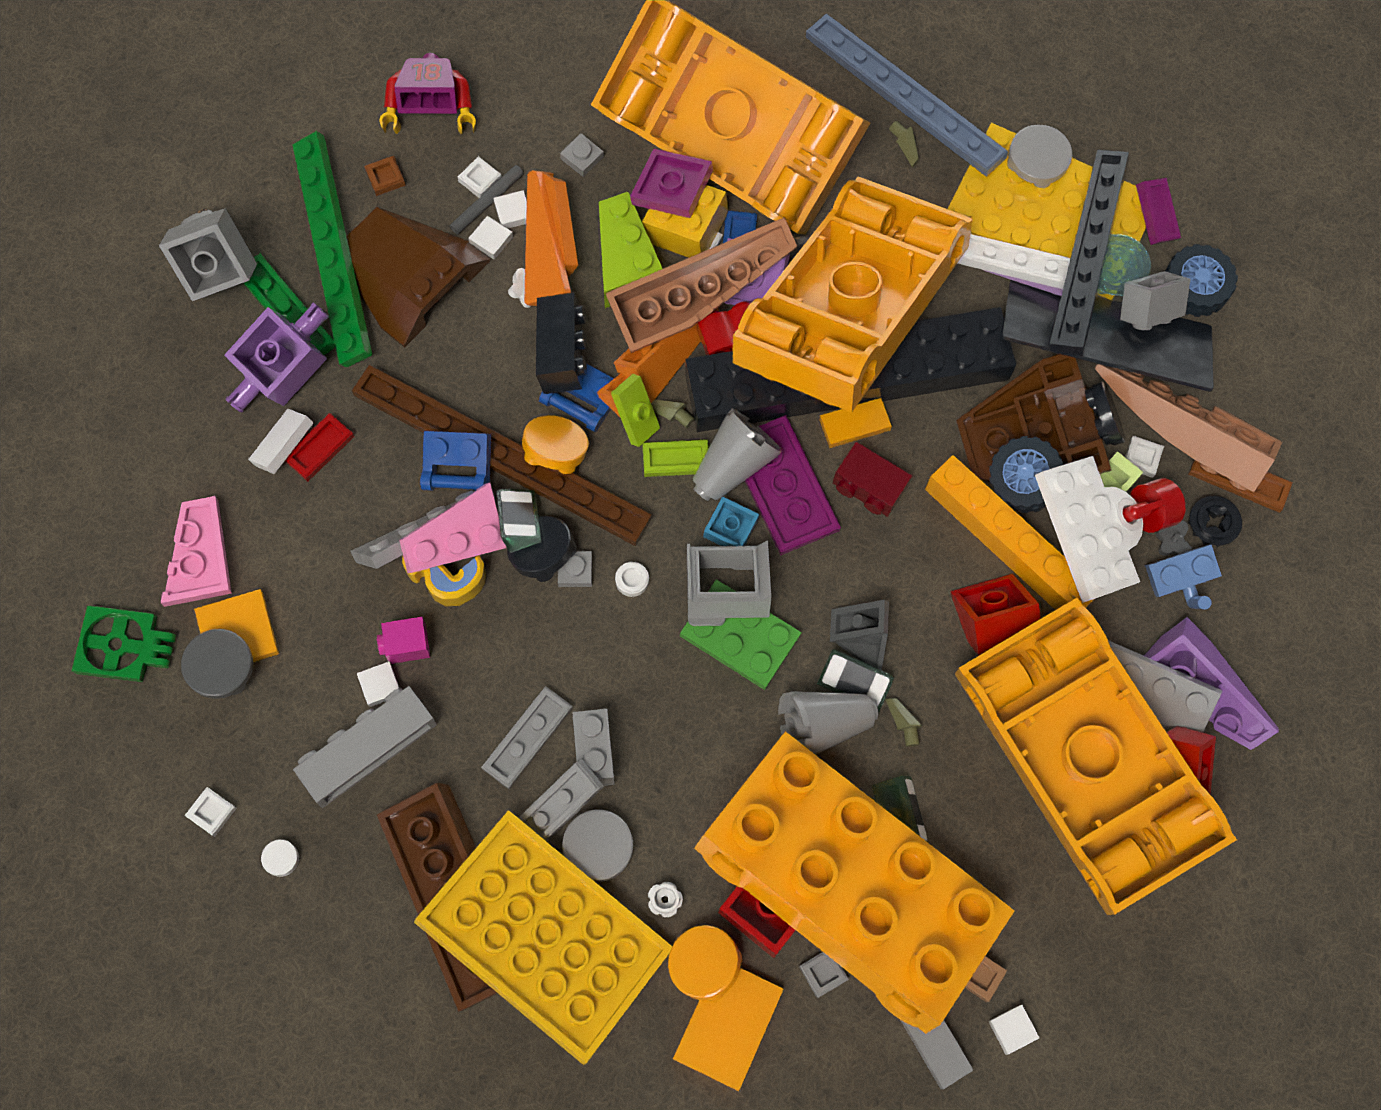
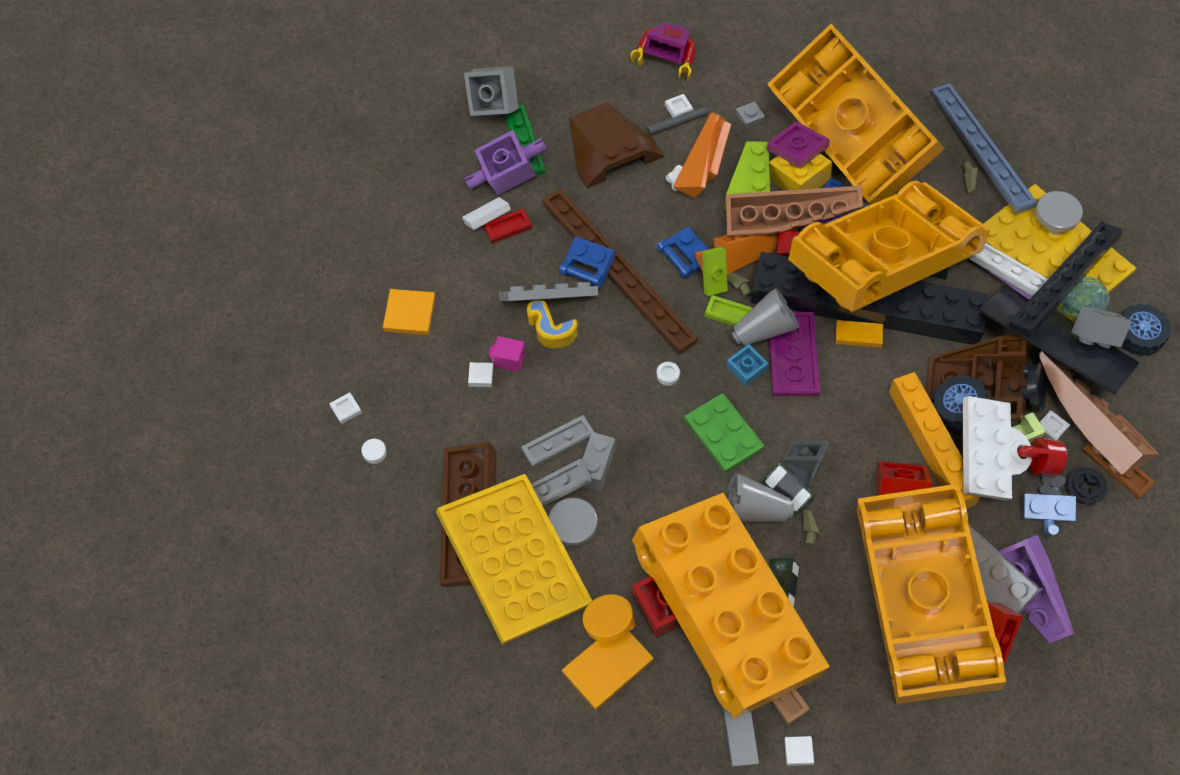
camera: 30 degrees right, 10 degrees down
green piece [72,606,176,682] -> none
bright pink wing [161,496,232,607] -> none
dark grey tile [181,629,253,699] -> none
green plate [292,131,372,367] -> none
light grey brick [293,686,437,808] -> none
dark orange tile [364,156,406,196] -> none
bright pink wing [399,483,506,573] -> none
white tile [468,216,513,260] -> none
white tile [493,190,527,229] -> none
slope [496,489,542,553] -> none
black tile [507,516,577,582] -> none
light orange tile [522,415,589,474] -> none
black brick [536,293,587,394] -> none
light grey plate [558,551,592,587] -> none
white plate [648,882,683,917] -> none
light grey piece [686,540,771,626] -> none
light grey tile [799,952,849,998] -> none
dark red brick [832,442,912,517] -> none
magenta tile [1136,178,1181,245] -> none

